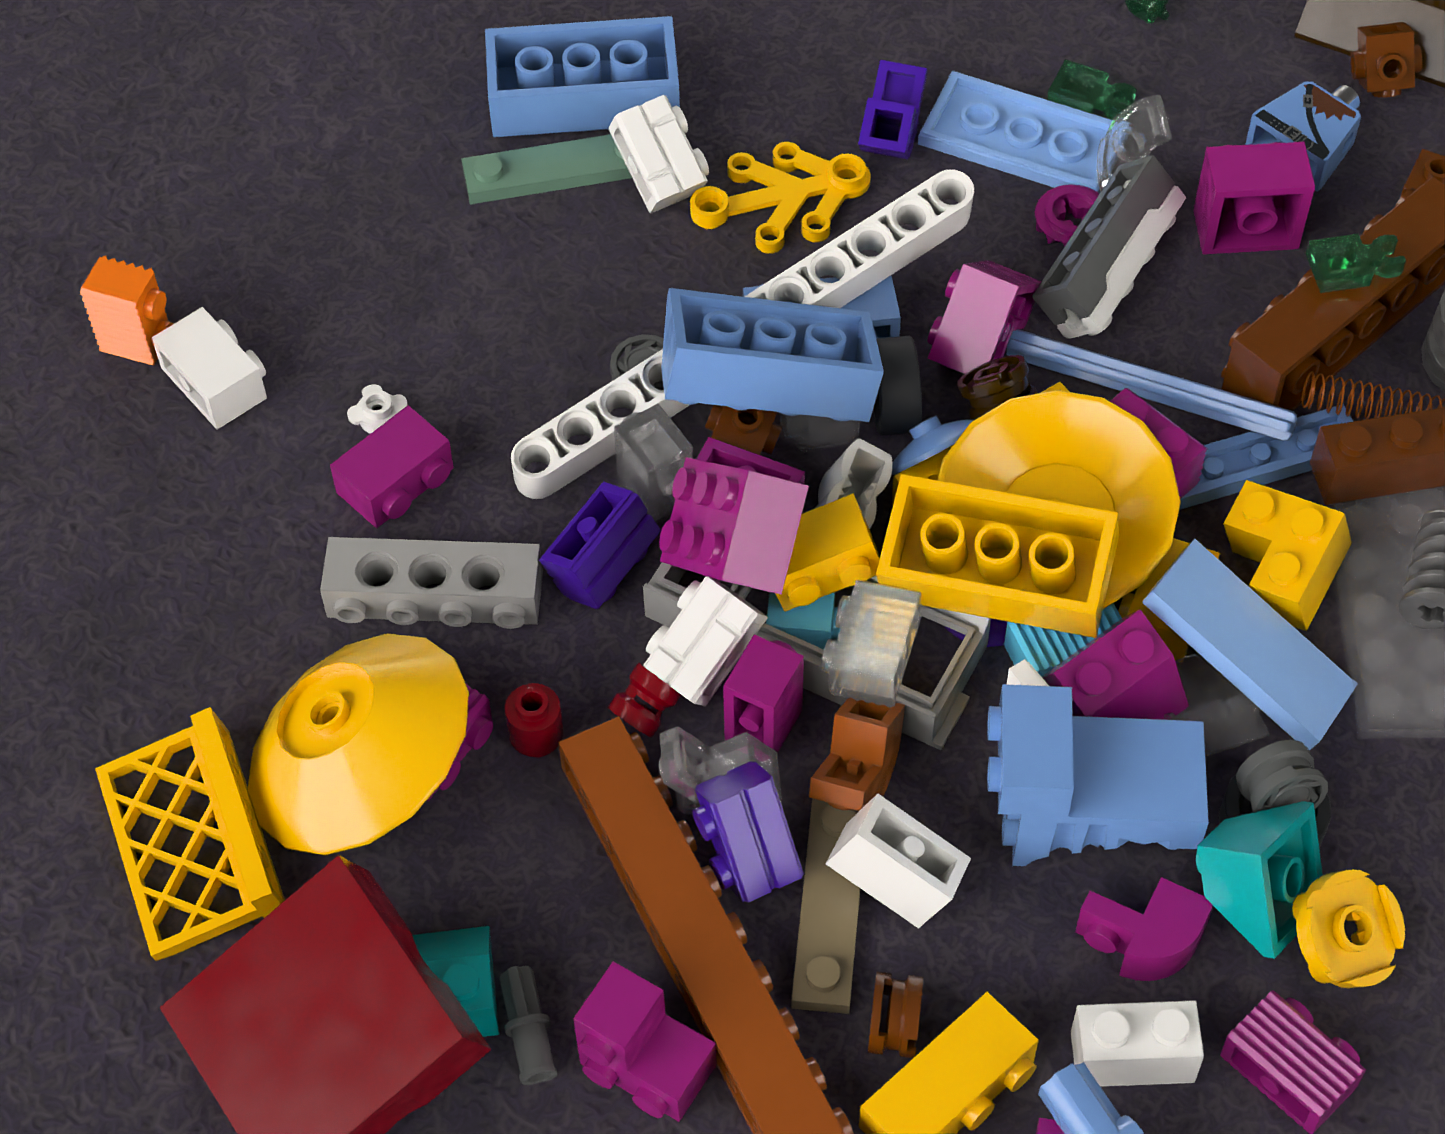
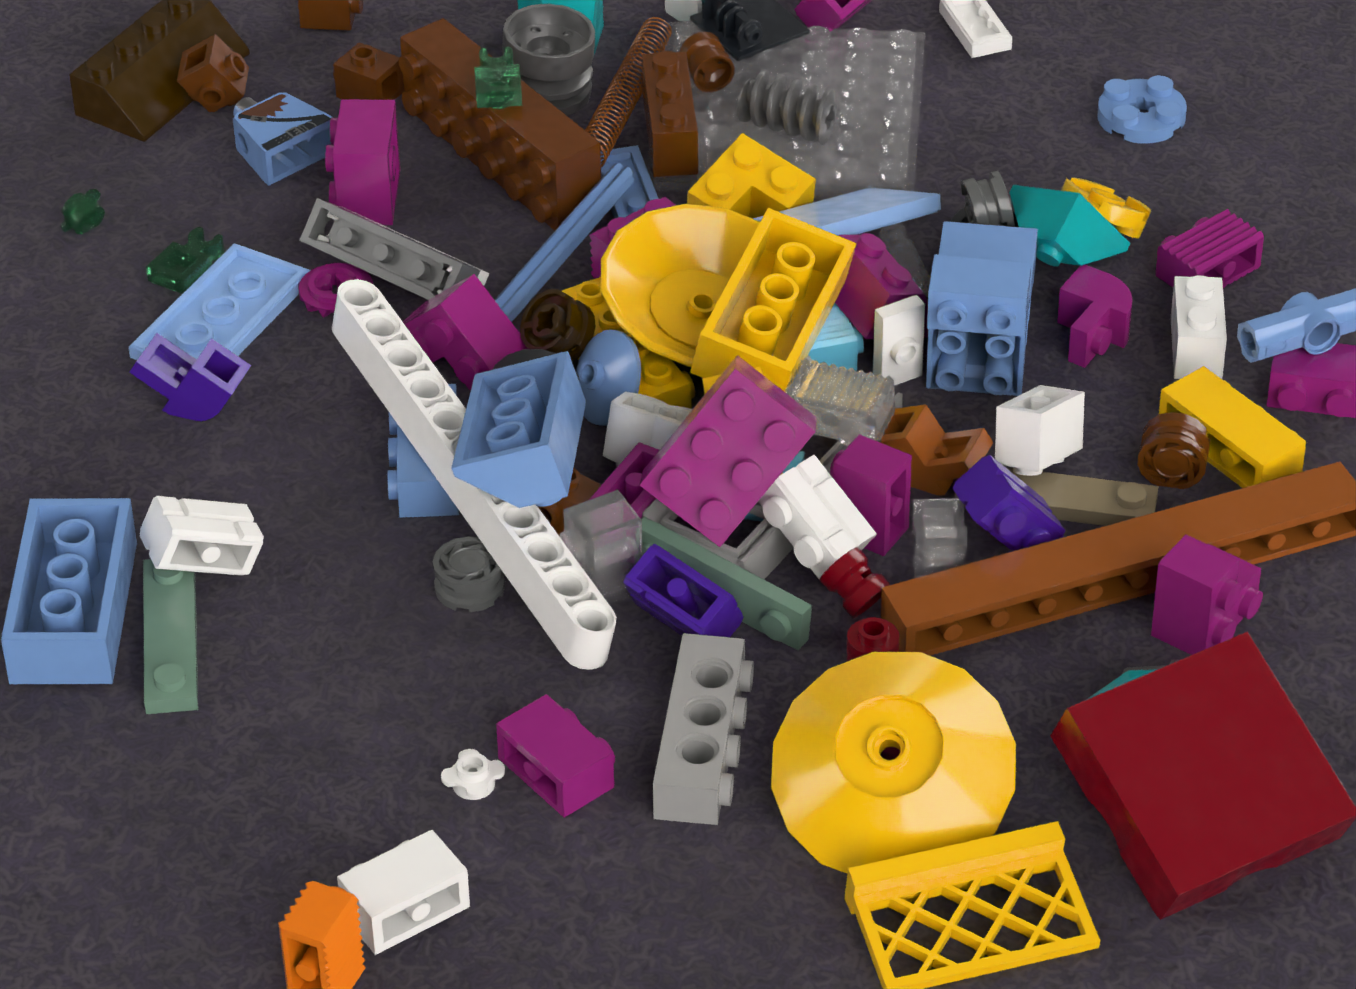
camera: 85 degrees left, 15 degrees down
yellow plant [690,142,871,254] -> none
clear tile [1097,95,1172,192] -> none
none -> sand green plate [632,517,812,650]

